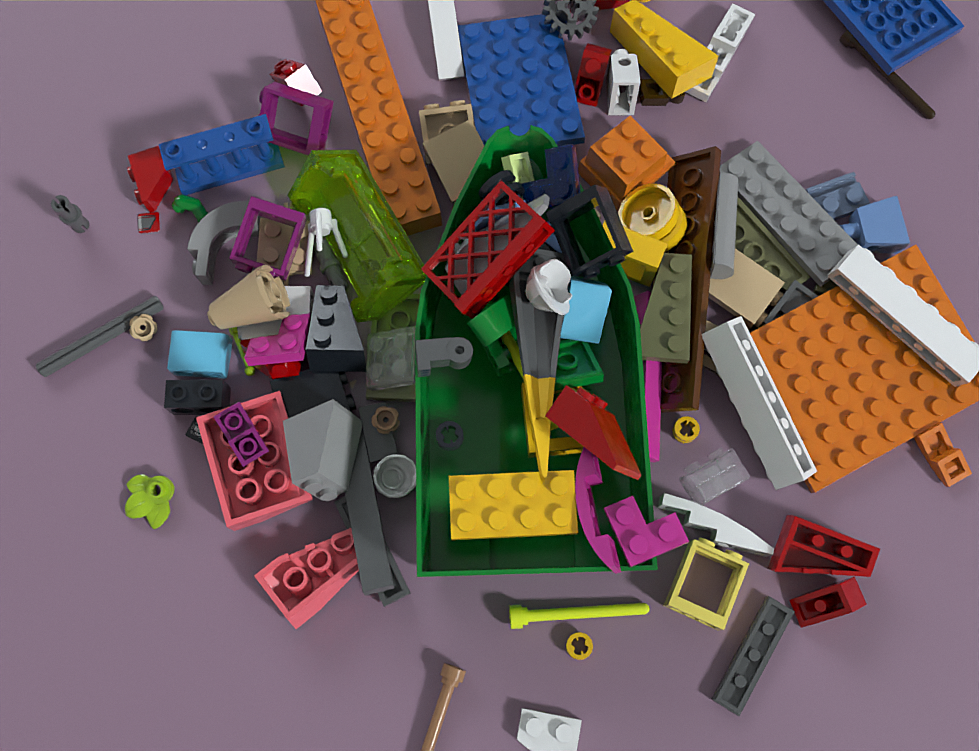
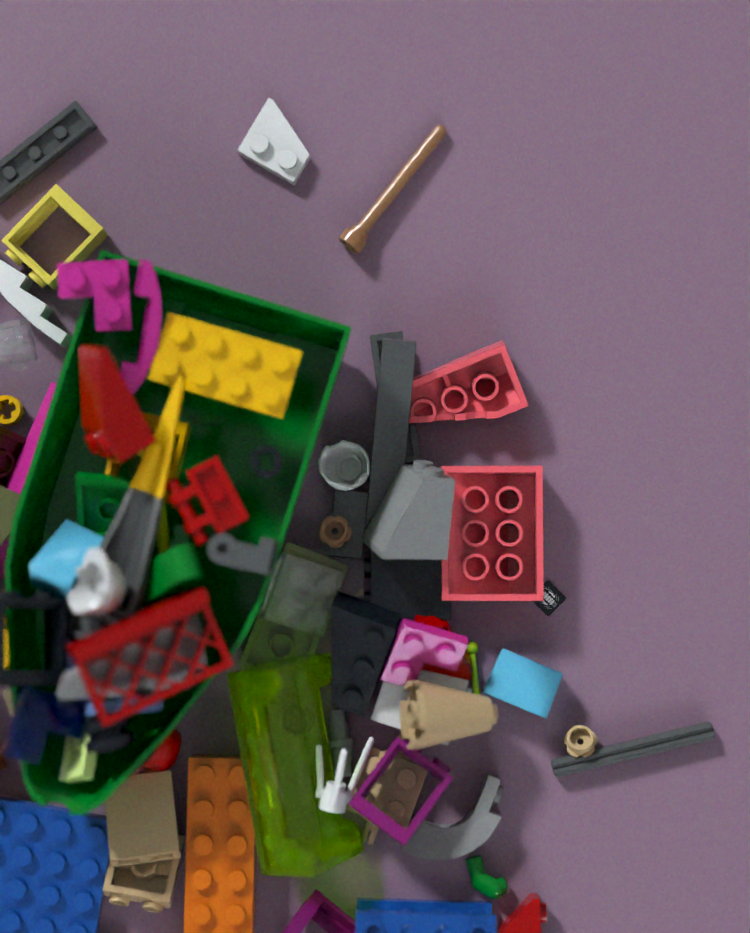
camera: 155 degrees left, 10 degrees up
dark grey pin [51,195,89,233] -> none
lime plate [125,474,175,529] -> none
sticker [138,212,160,234] -> none
black brick [164,379,231,415] -> none
magenta slope [214,402,269,467] -> none
neon yellow piece [509,603,650,629] -> none
yellow bush [566,632,593,660] -> none
none -> red plate [166,455,251,546]

